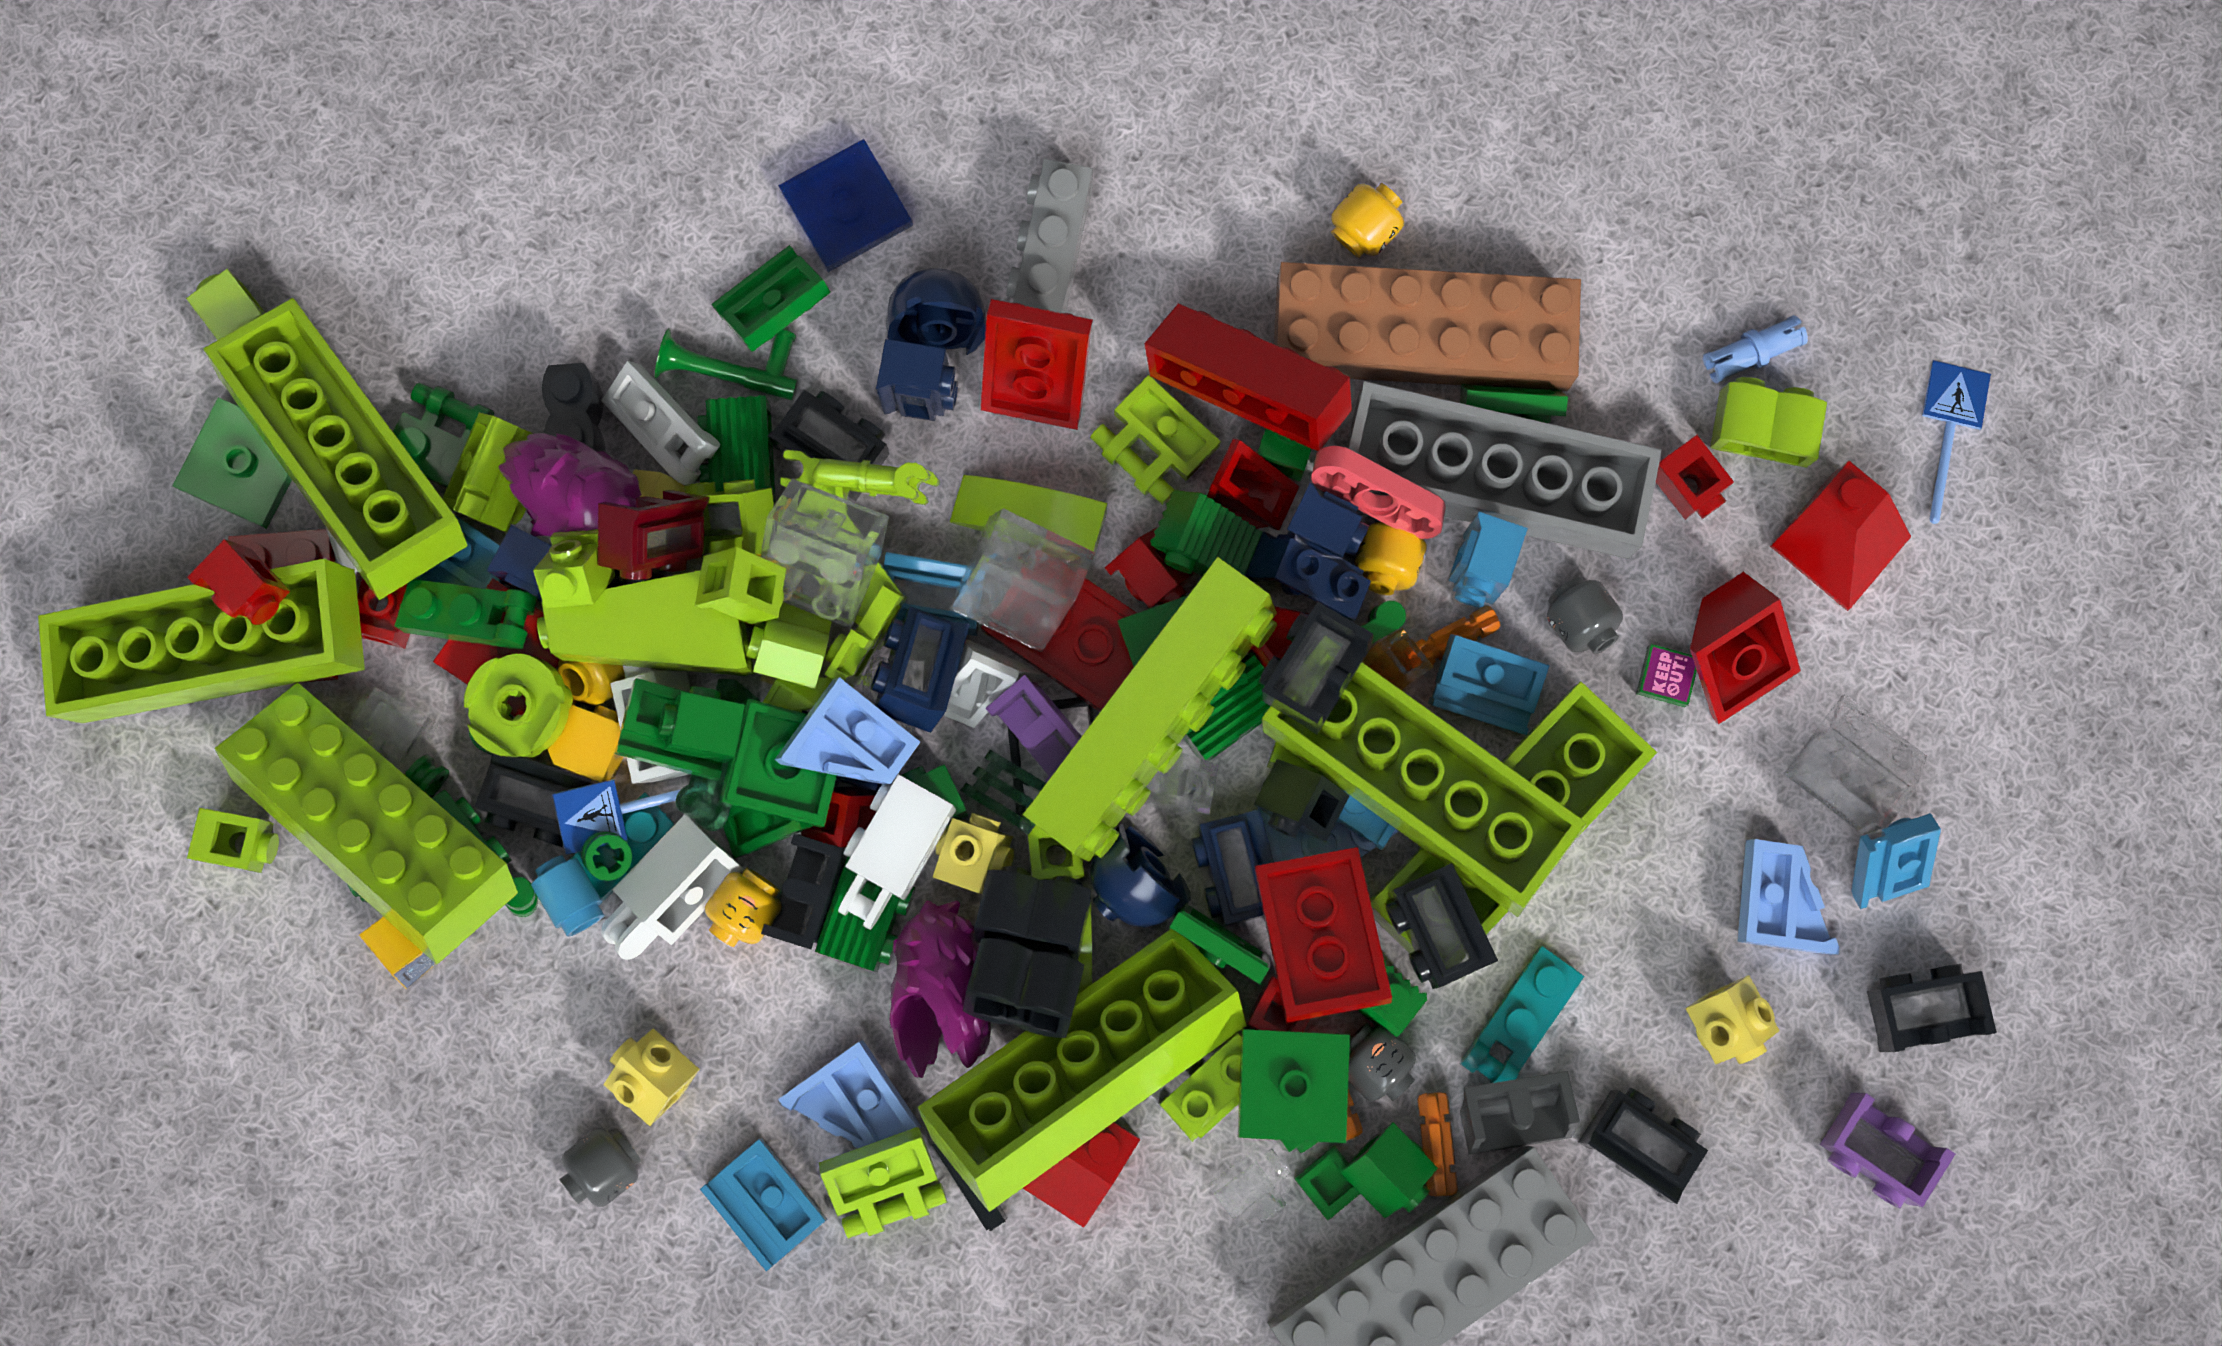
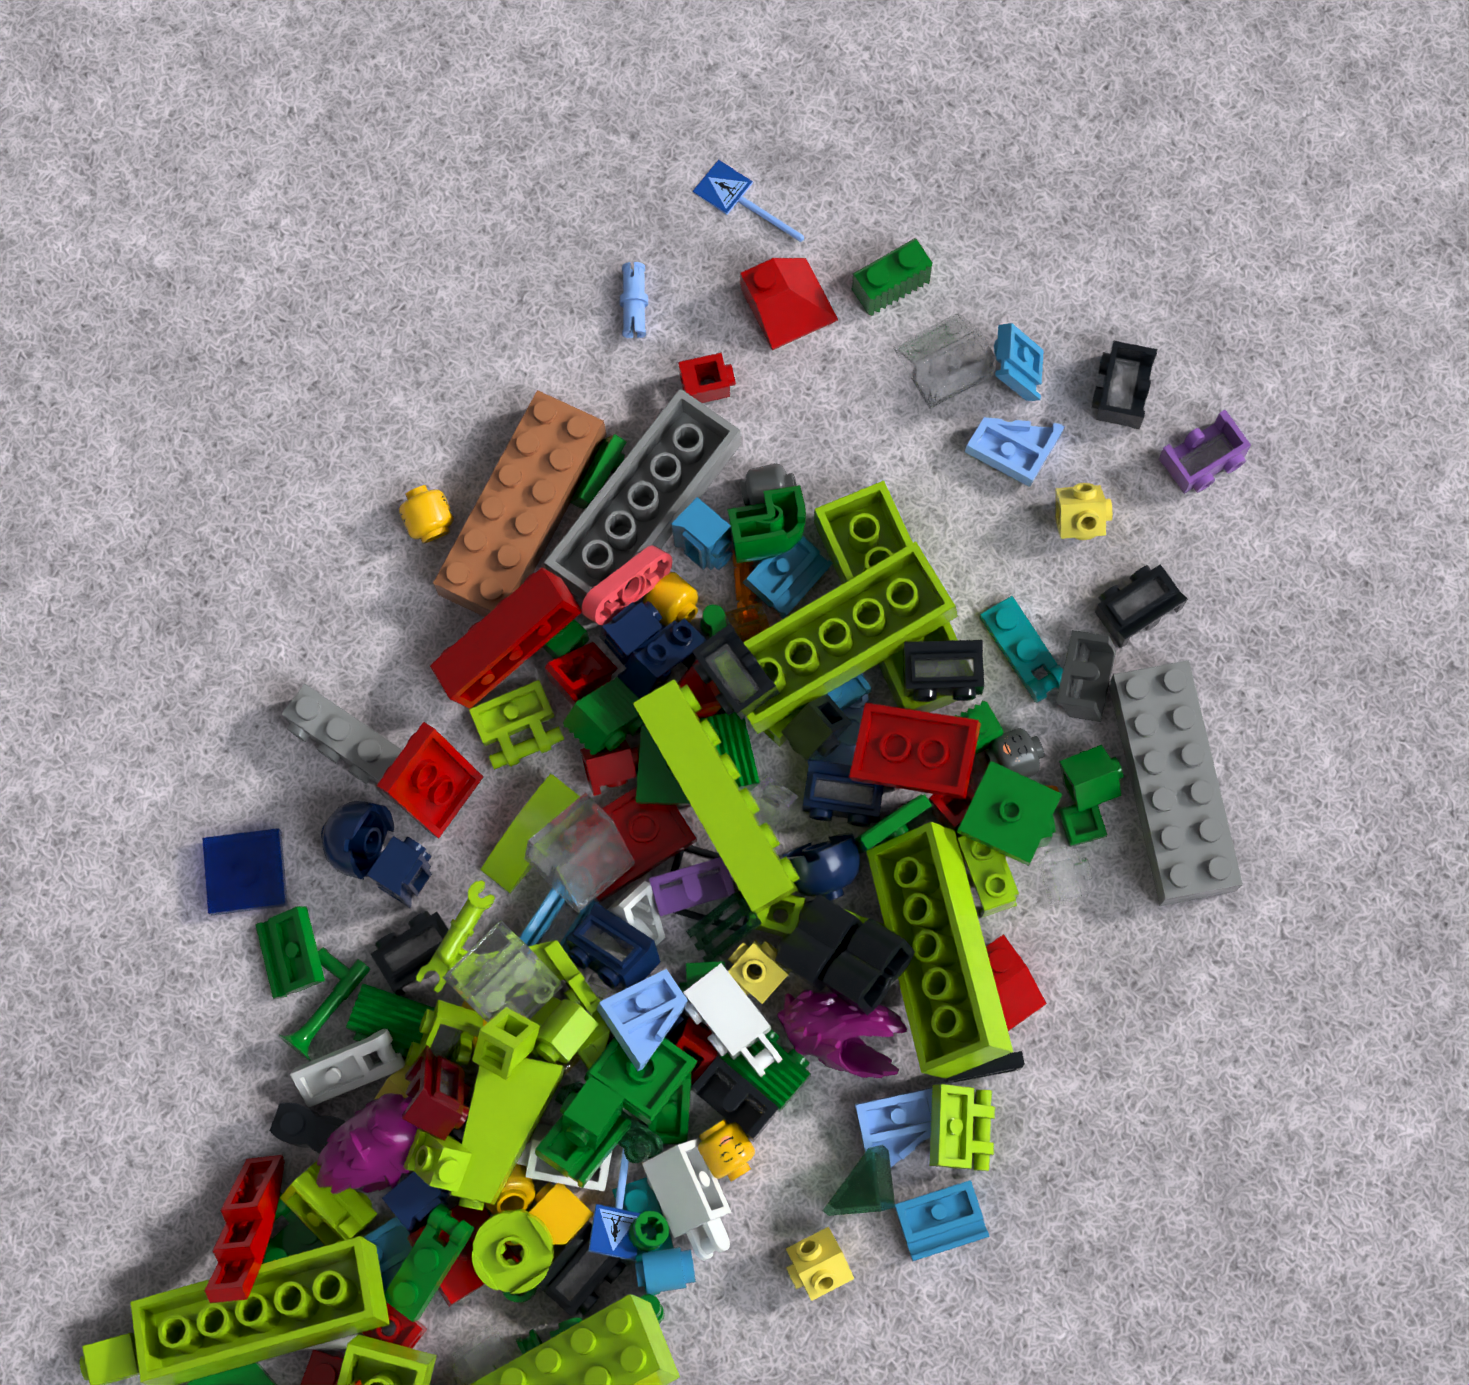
camera: 60 degrees left, 5 degrees down
dark grey head [559,1128,641,1207] -> none
orange axle [1417,1092,1458,1197] -> none
tile [1636,644,1697,708] -> none
red slope [1690,571,1801,724] -> none
lime brick [1710,377,1827,468] -> none
none -> red slope [204,1155,285,1303]
none -> green brick [727,485,806,563]
none -> clear green slope [822,1145,895,1216]
none -> green brick [851,238,933,316]

